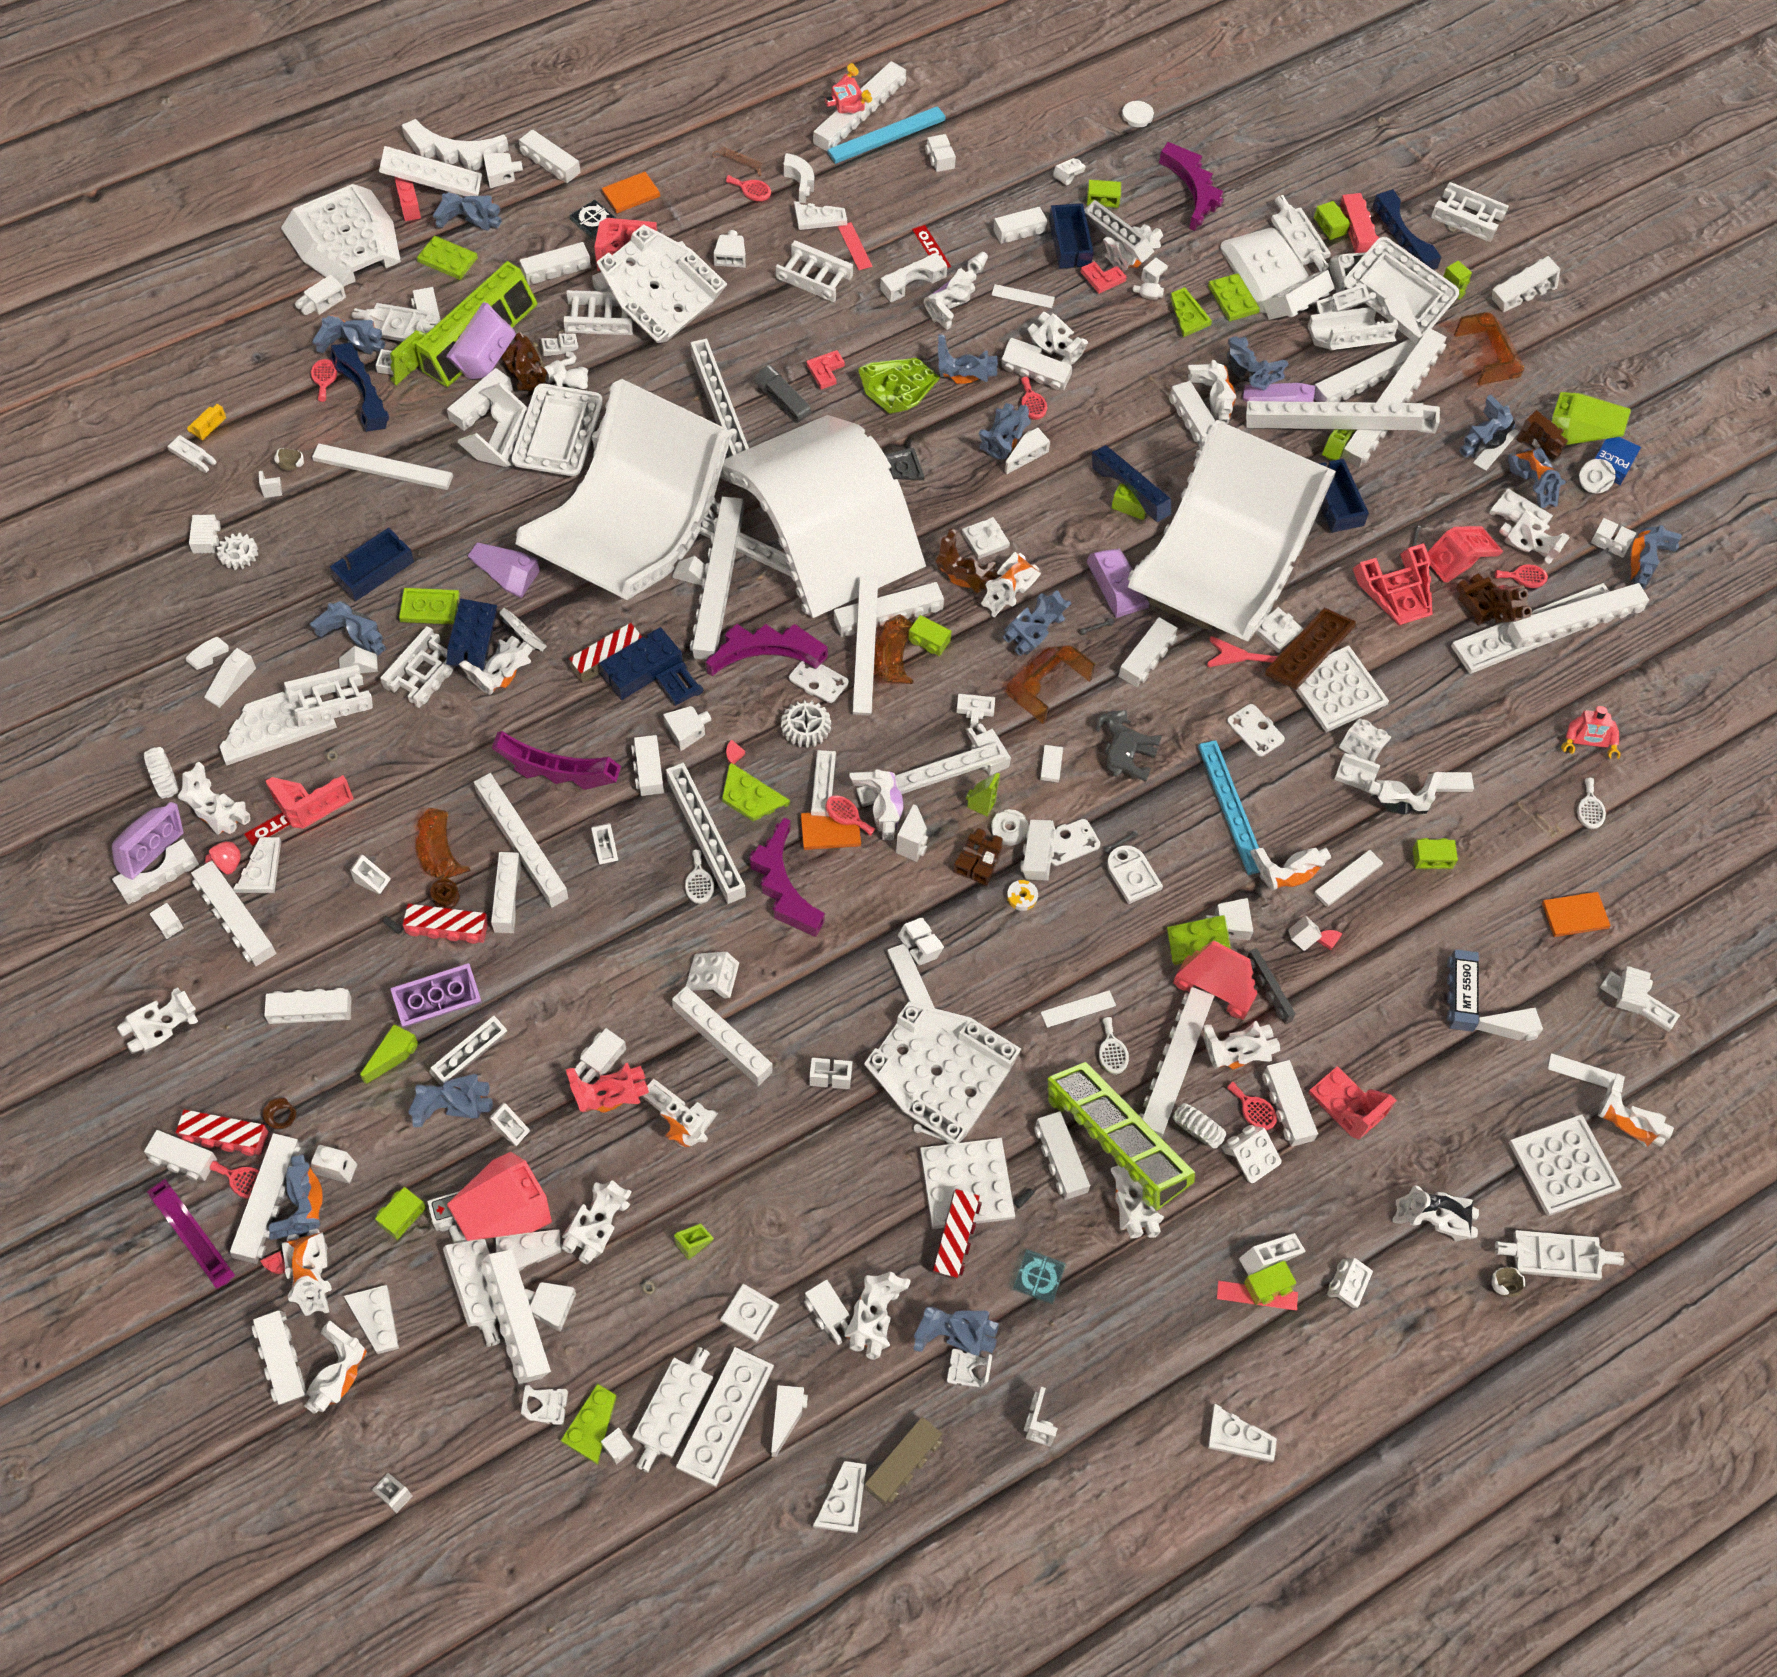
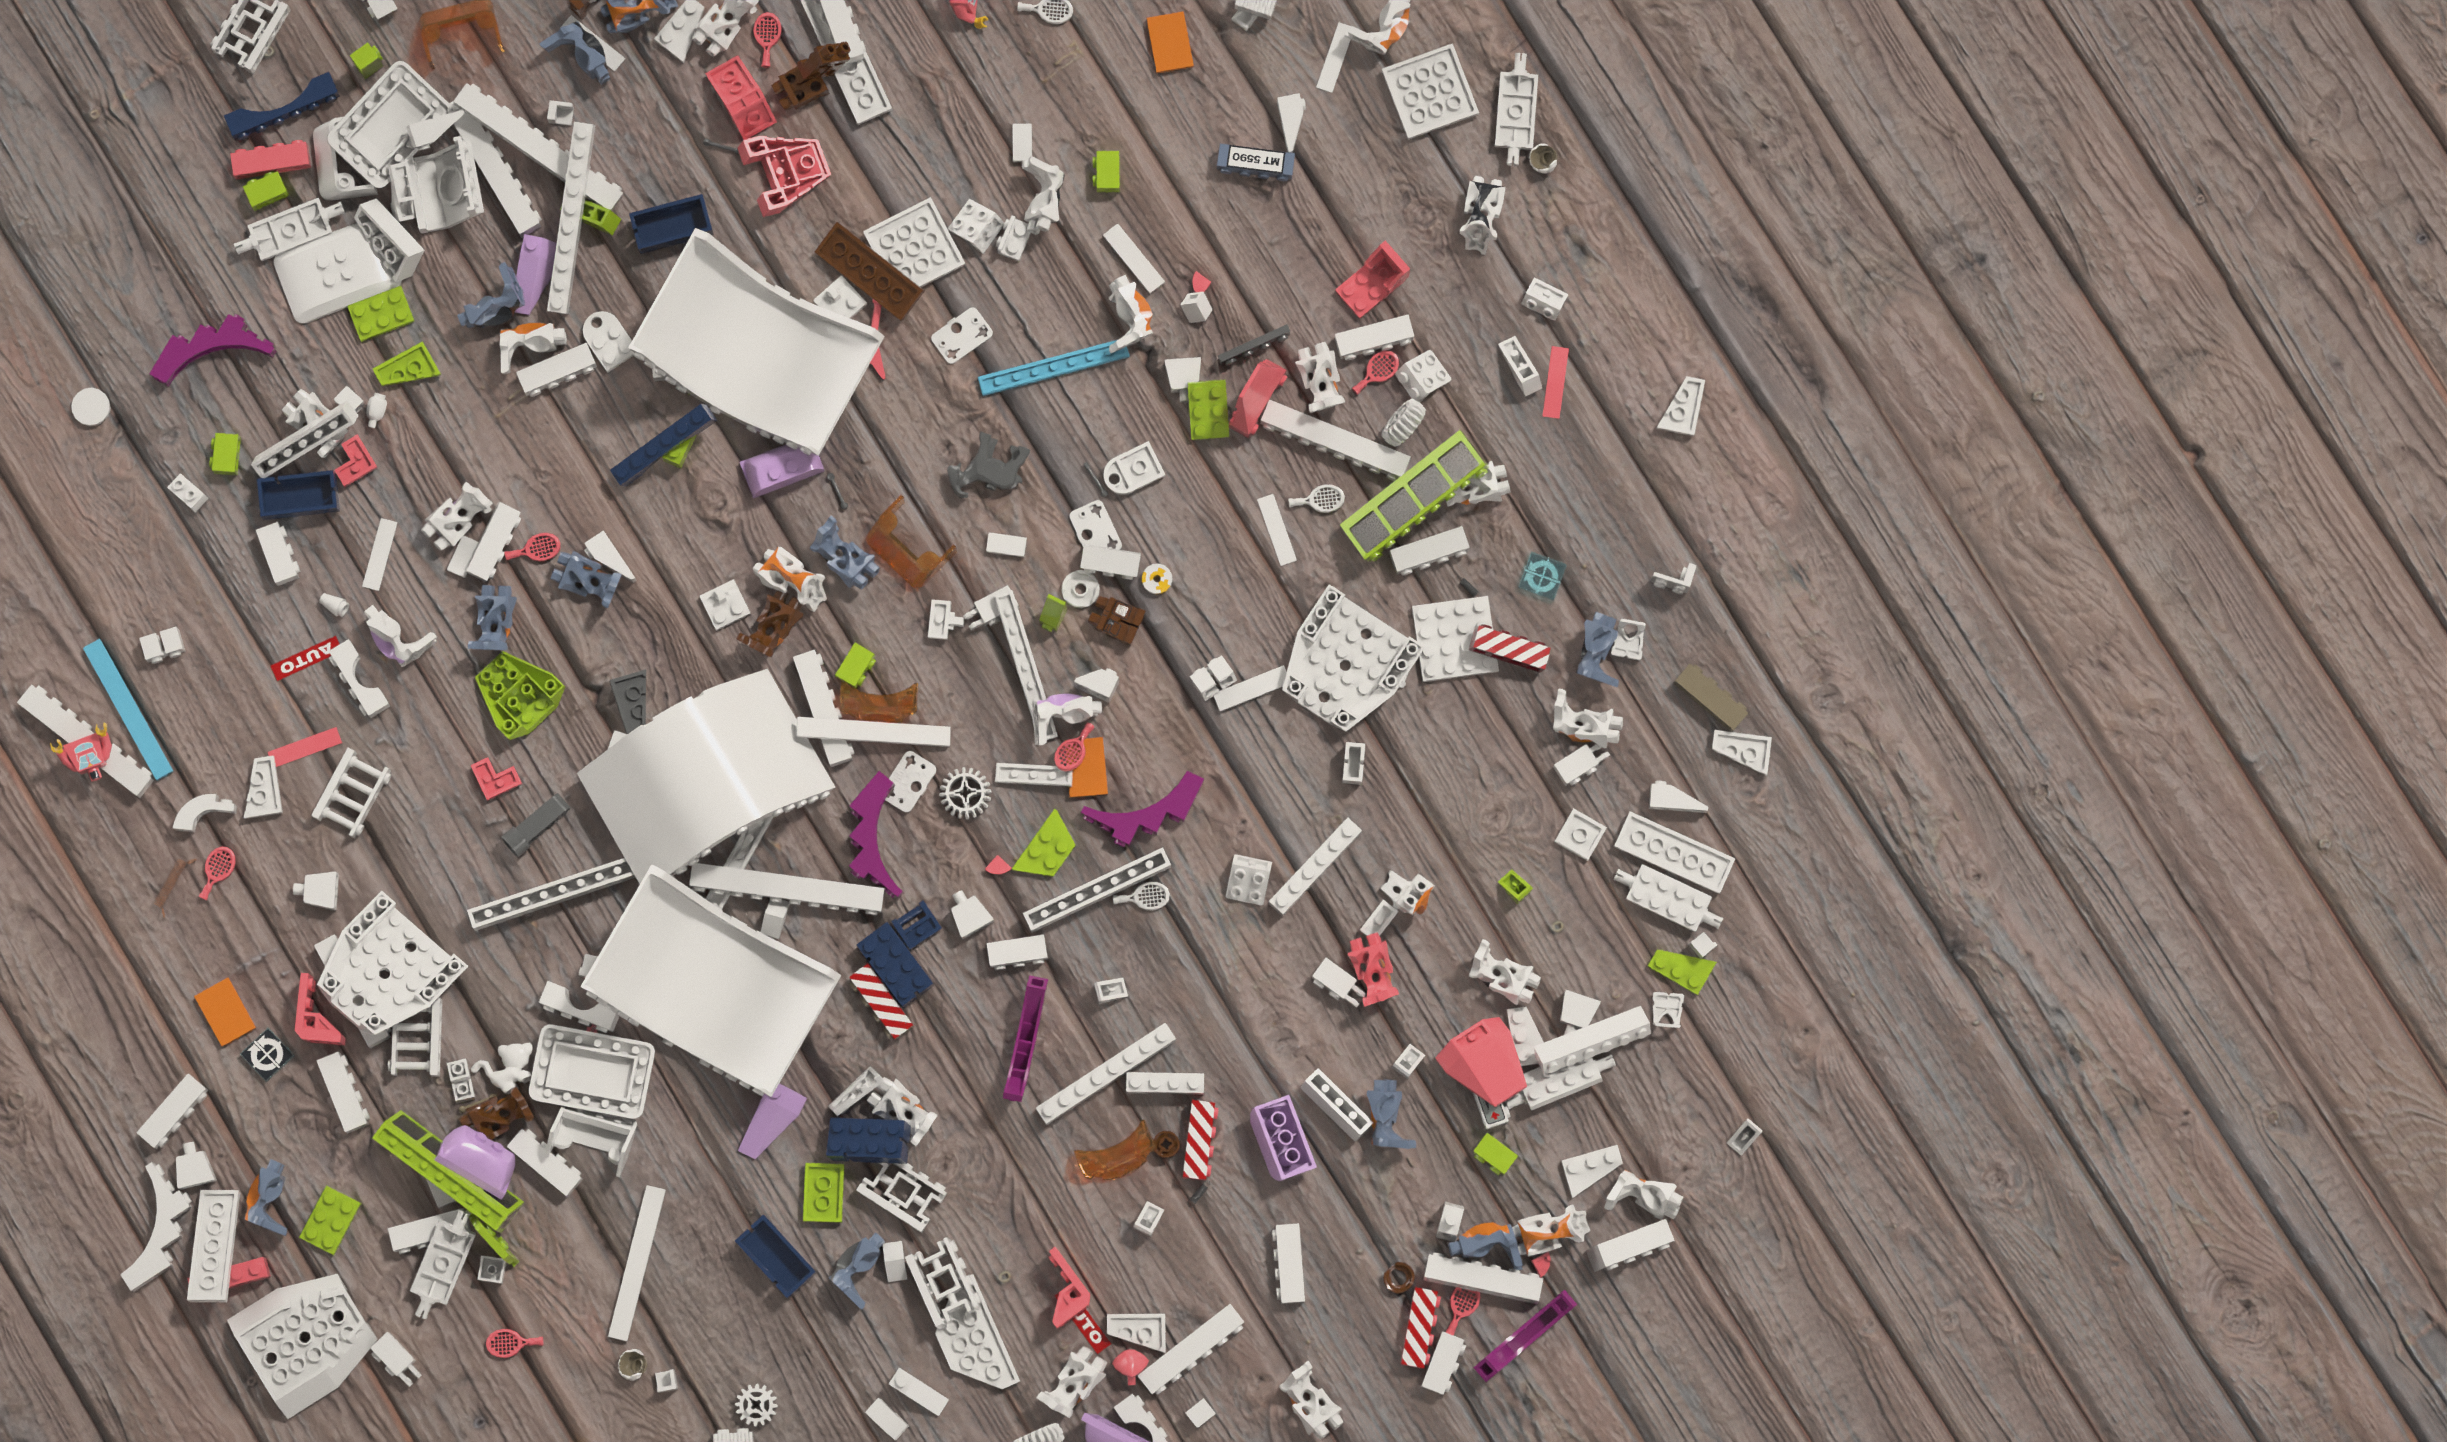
camera: 90 degrees left, 20 degrees up
sand blue hips [312,315,385,355] -> none
dark blue arch [330,343,389,432] -> none
lime slope [360,1024,418,1084] -> none
white brick [1118,617,1178,687] -> none
lime brick [1244,1260,1296,1305] -> none

